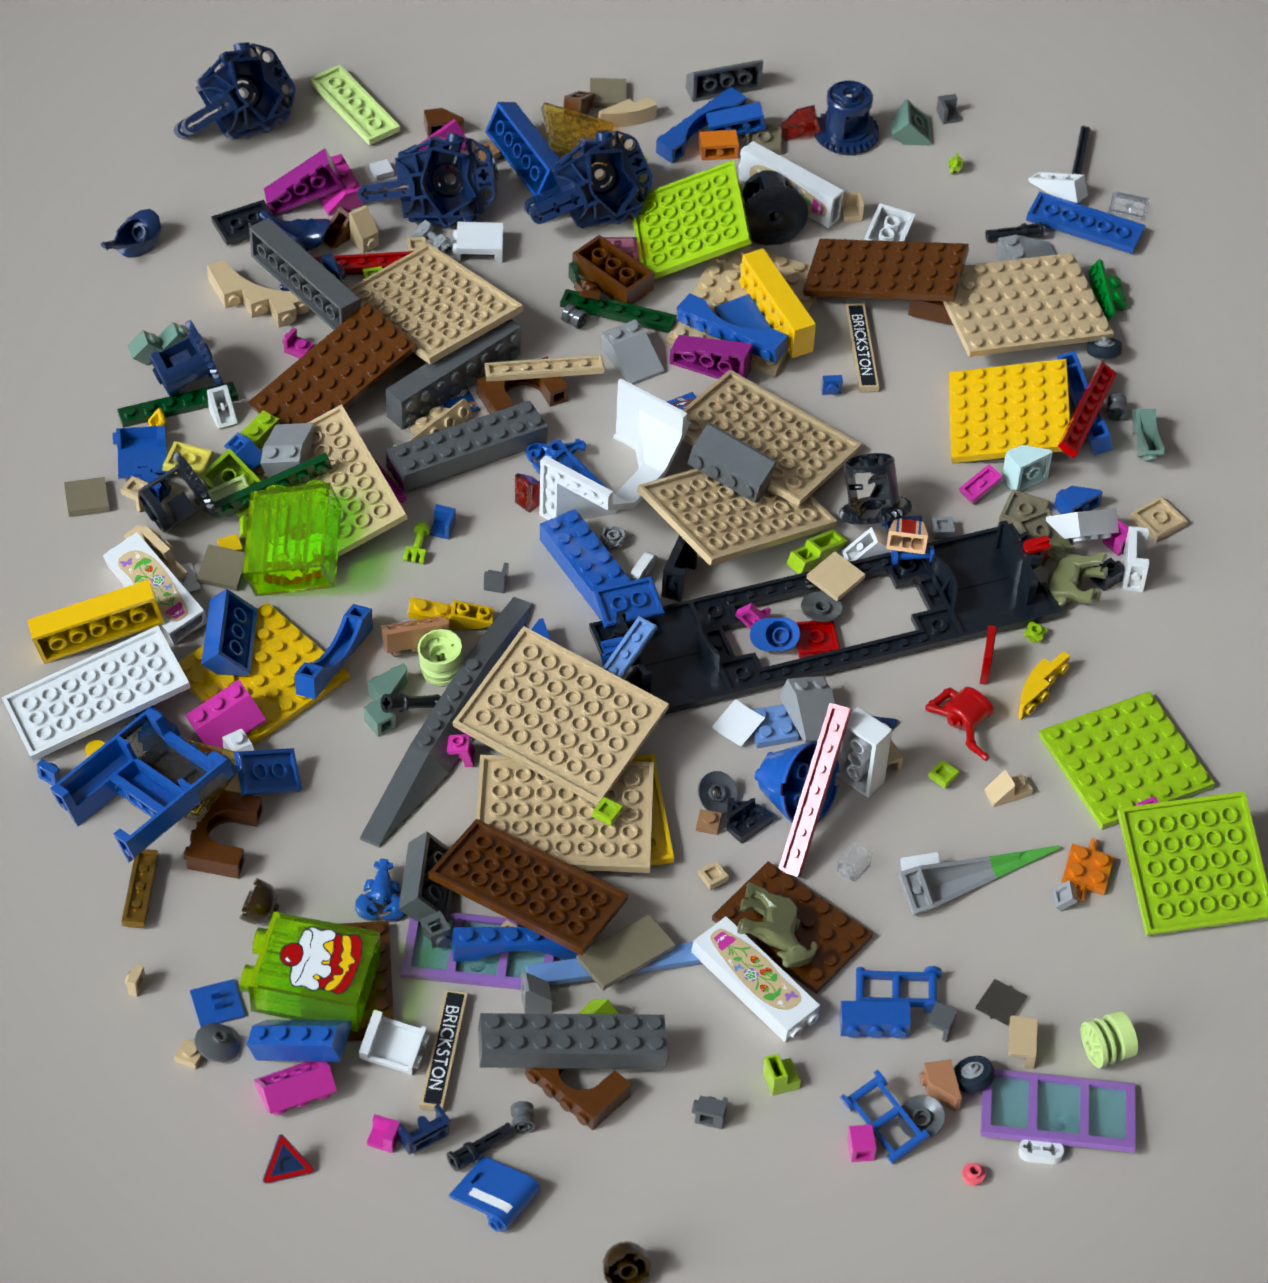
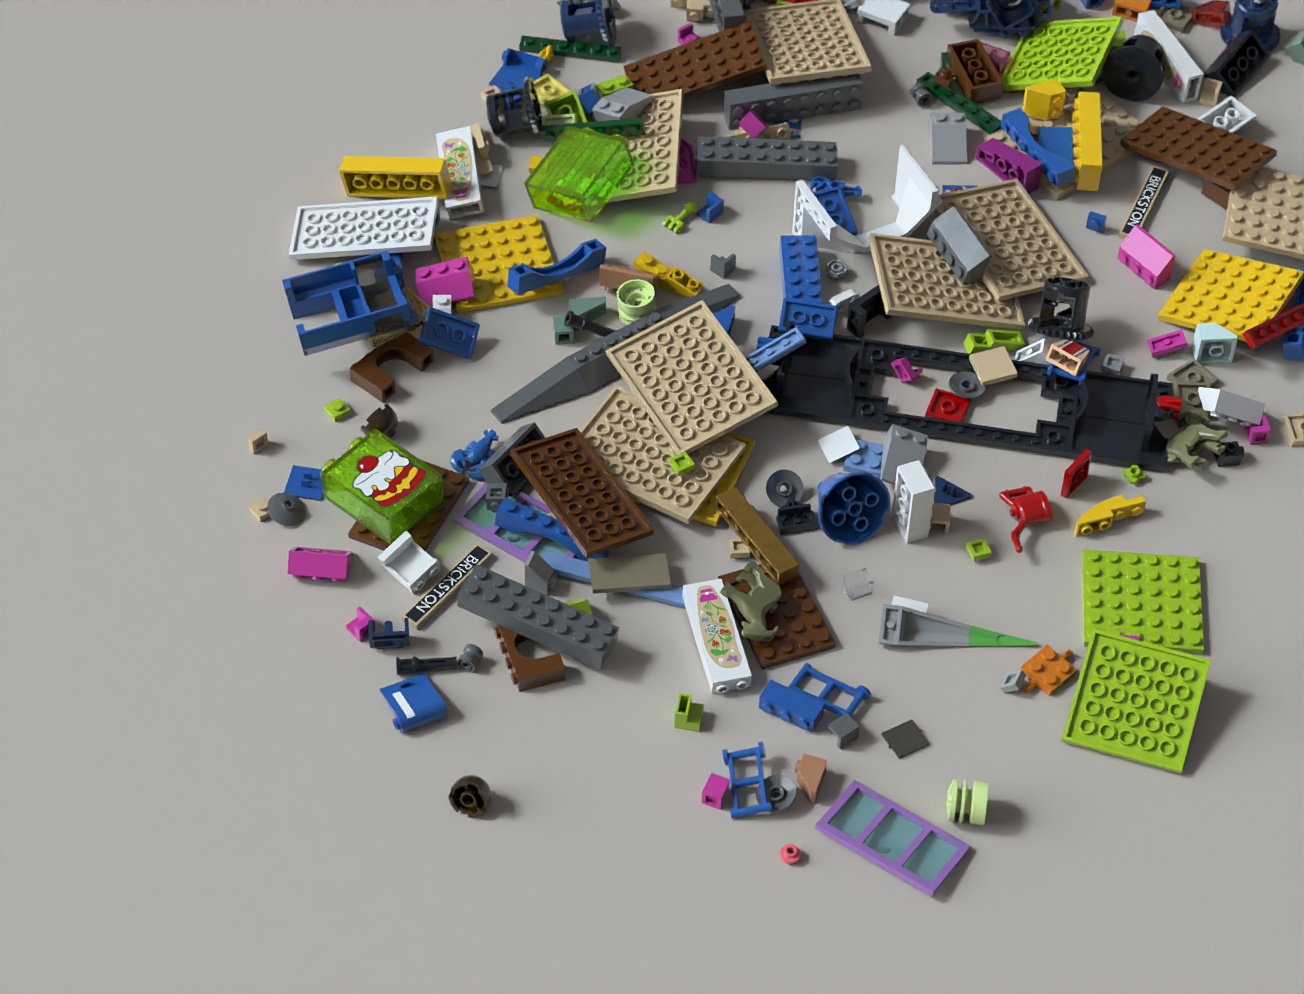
camera: 30 degrees right, 0 degrees up
blue plate [36,759,61,785] -> none
dark tan tile [64,477,110,517] -> none
pearl gold plate [121,849,159,928] -> none
dark tan tile [197,544,249,591] -> none
blue slope [201,589,258,676] -> none
white slope [207,385,237,429] -> none
blue slope [247,1020,352,1062] -> none
piece [262,1134,314,1184] -> none
dark pink bracket [447,734,476,767] -> none
reddish brown arch [476,356,568,414] -> none
tan tile [485,355,605,382] -> none
clear red slope [515,473,540,513] -> none
dark grey brick [692,1095,728,1129] -> none
medium nougat plate [696,809,722,835] -> none
blue piece [749,618,800,651] -> none
plate [779,703,852,878] -> none
black wheel [954,1056,995,1093] -> none
tan slope [984,770,1033,807] -> none
tan panel [1007,1015,1038,1069] -> none
white beam [1018,1140,1064,1164] -> none
blue slope [1054,486,1103,514] -> none
white panel [1122,526,1149,592] -> none
none -> lime plate [324,398,351,422]
none -> pearl gold brick [715,487,800,585]
none -> dark pink panel [739,110,767,138]
none -> yellow slope [1022,78,1066,121]
none -> slope [1117,224,1175,289]
none -> black slope [1203,29,1270,98]

